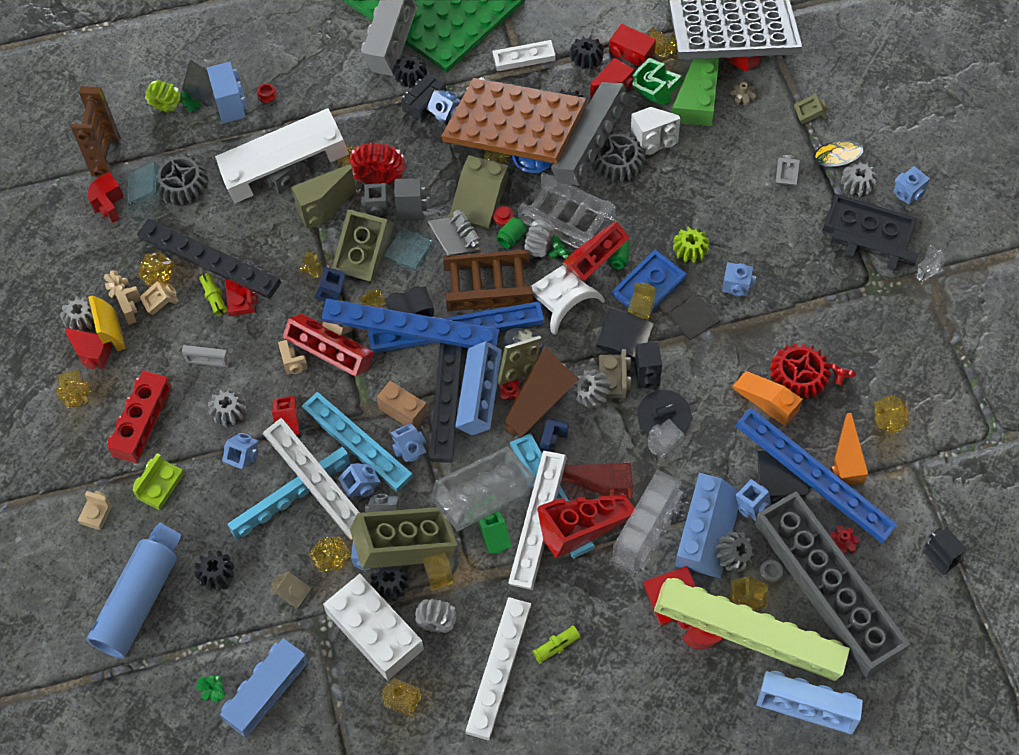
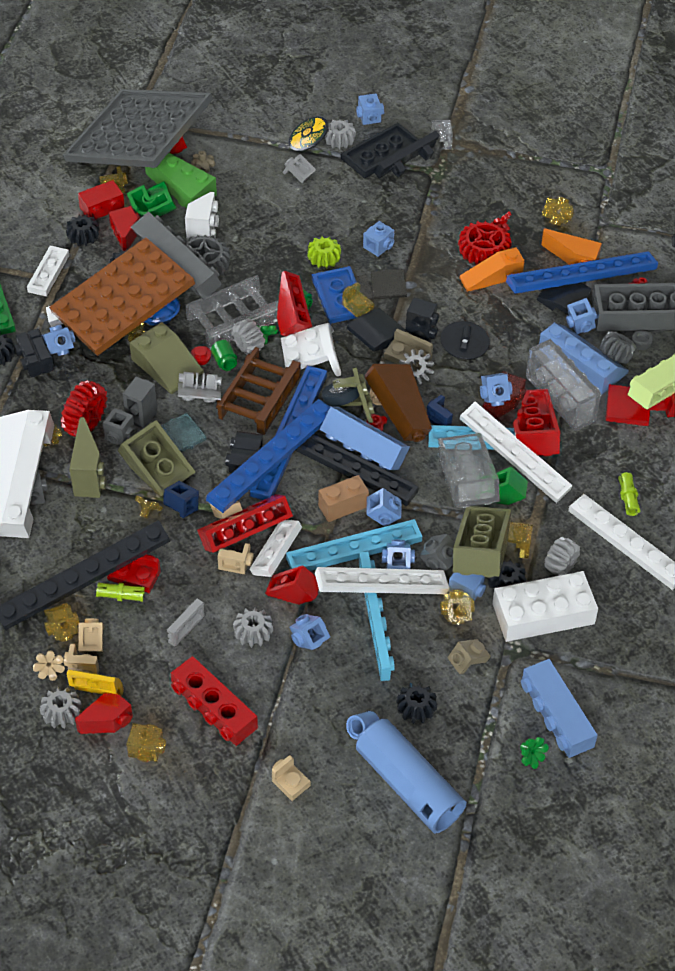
camera: 65 degrees left, 10 degrees down
lime bracket [132,453,185,510] -> none
clear yellow plant [359,289,385,308] -> none
clear yellow brick [381,678,422,718] -> none
clear brick [648,419,684,458] -> none
clear yellow brick [730,576,768,611] -> none
olive bracket [794,94,829,124] -> none
none -> white plate [250,520,302,577]
none -> medium blue brick [480,373,512,406]

